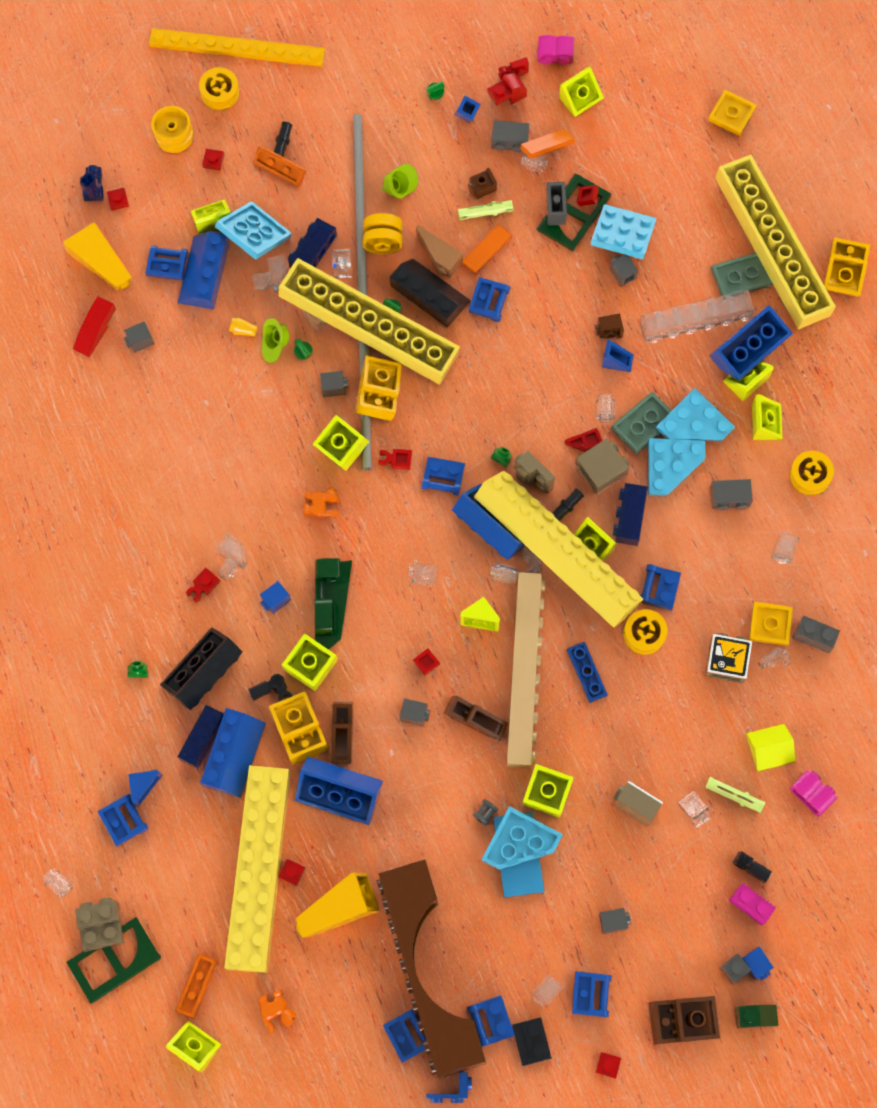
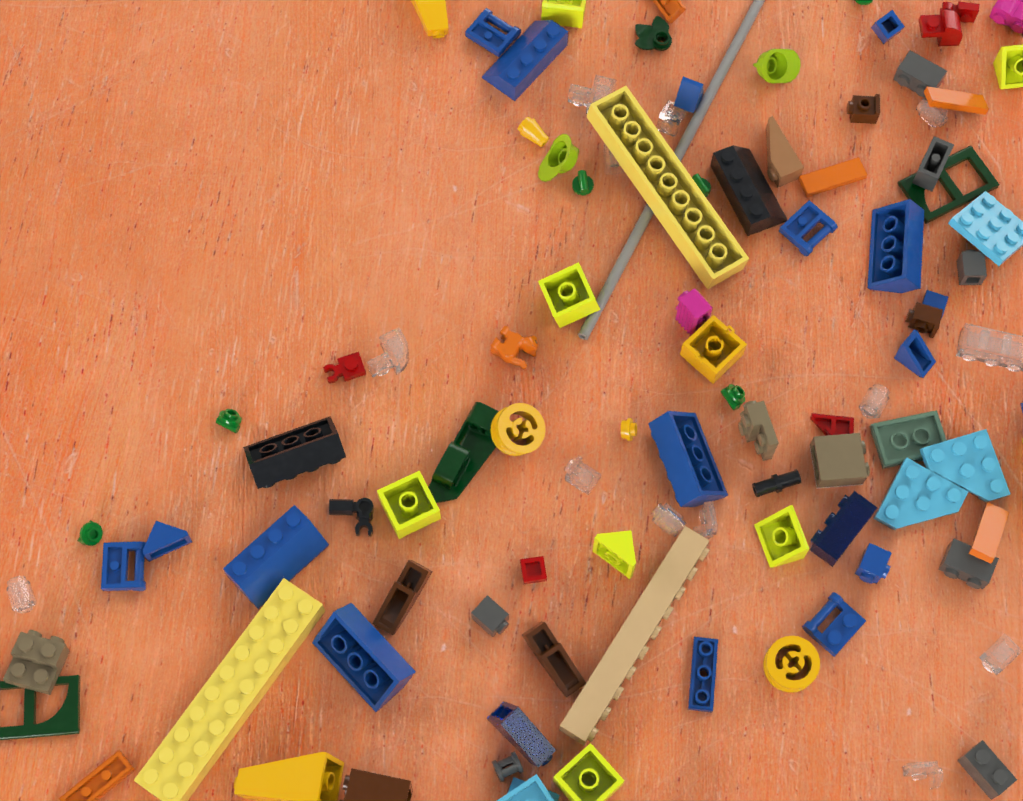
camera: 25 degrees right, 5 degrees down
red slope [73,296,116,357] -> none
dark grey brick [124,321,154,353] -> none
clear blue brick [177,705,224,770] -> none
medium azure plate [215,201,292,260] -> none
blue brick [260,581,291,614] -> none
yellow slope [269,691,329,765] -> none
red plate [278,859,305,886] -> none
clear blue brick [288,218,337,269] -> none
dark grey brick [320,371,348,397] -> none
yellow slope [356,355,401,421] -> none
yellow wheel [362,213,403,254] -> none
red plate [379,449,412,470] -> none
blue plate [421,457,465,496] -> none
yellowish green pin [458,200,513,221] -> none
light yellow brick [474,471,643,627] -> none
red plate [577,185,599,206] -> none
piece [705,633,752,683] -> none
yellow plate [749,601,793,646] -> none
none -> green plate [77,520,103,546]
none -> clear blue slope [487,701,556,768]
none -> yellow wheel [490,403,545,456]
none -> yellow plate [621,418,637,441]
none -> dark green plate [635,16,672,51]
none -> blue slope [674,76,704,113]
none -> dark pink brick [675,288,713,336]
none -> yellow brick [680,315,747,384]
none -> blue brick [855,543,892,584]
none -> blue slope [867,199,924,293]
none -> blue tile [922,290,948,318]
none -> orange tile [969,502,1009,564]

